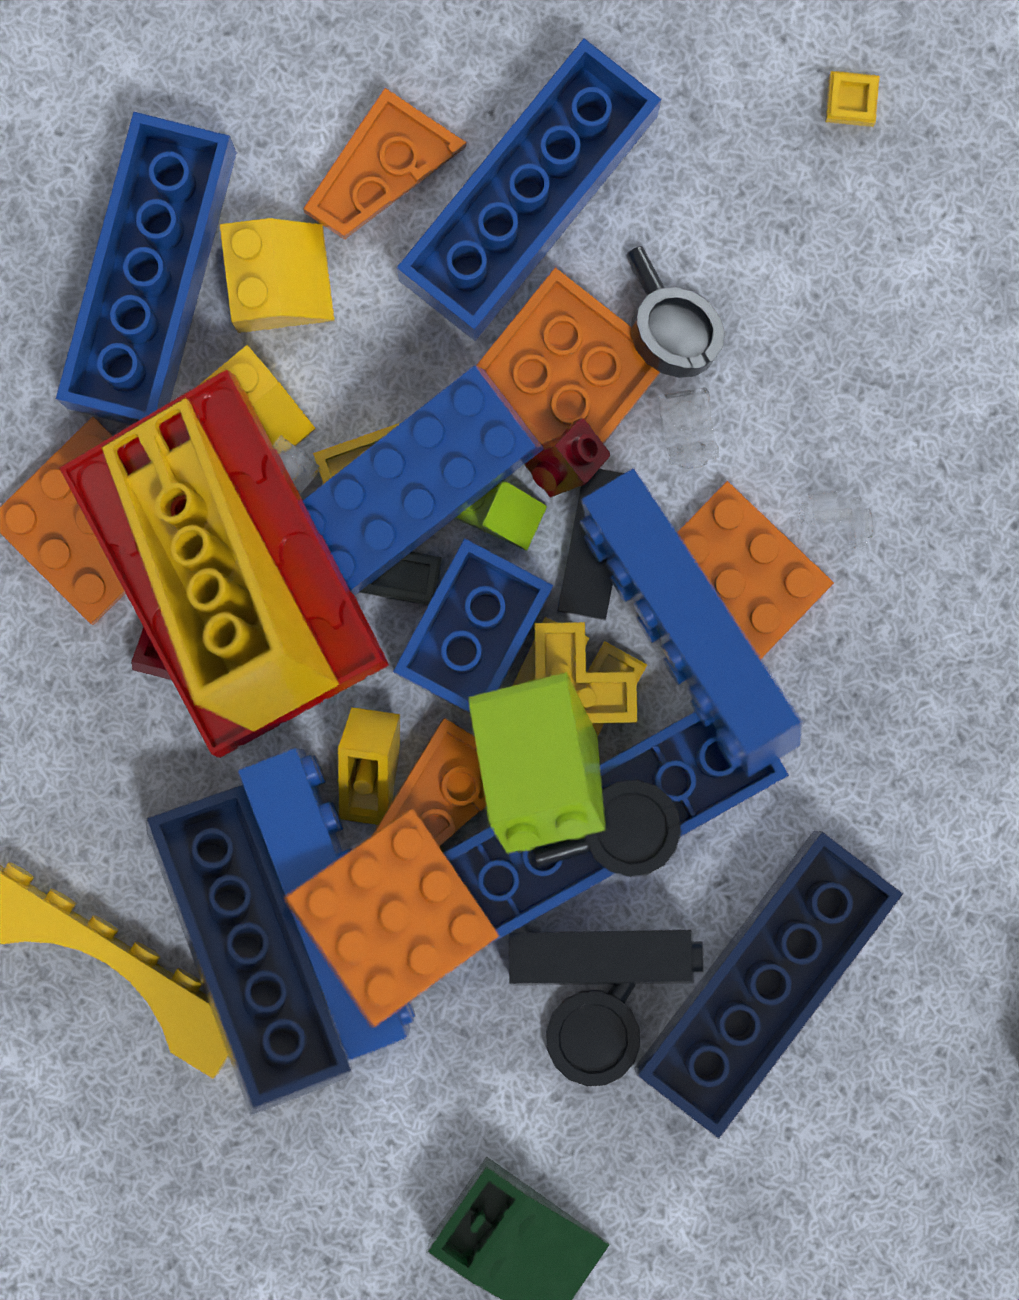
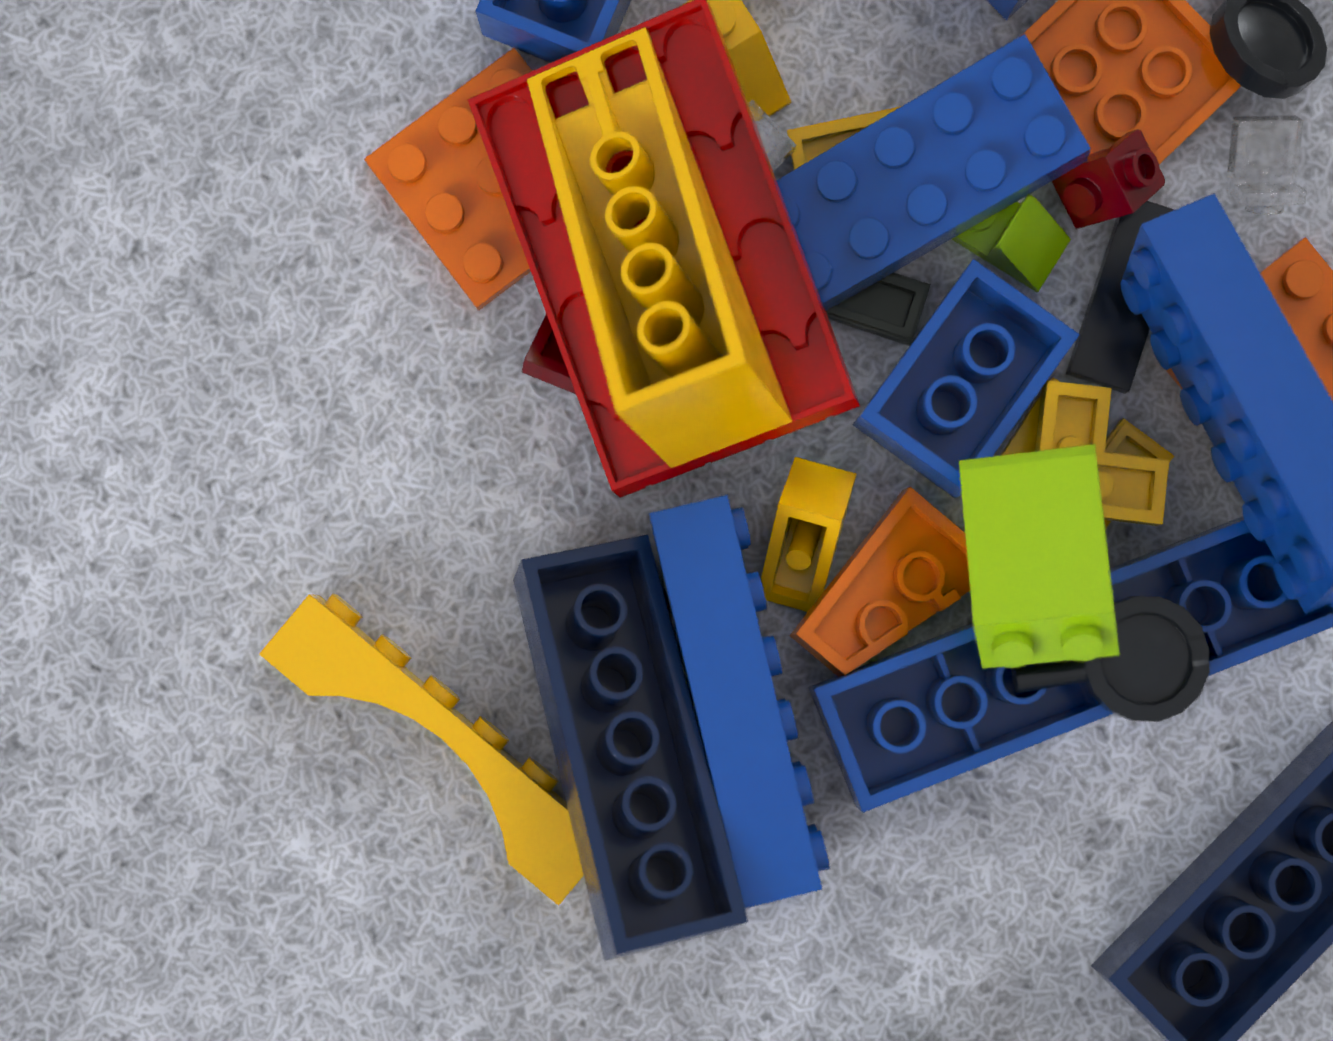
camera: 10 degrees right, 0 degrees up
orange plate [283,809,499,1027] -> none
black brick [509,930,704,986] -> none
black piece [546,984,640,1086] -> none

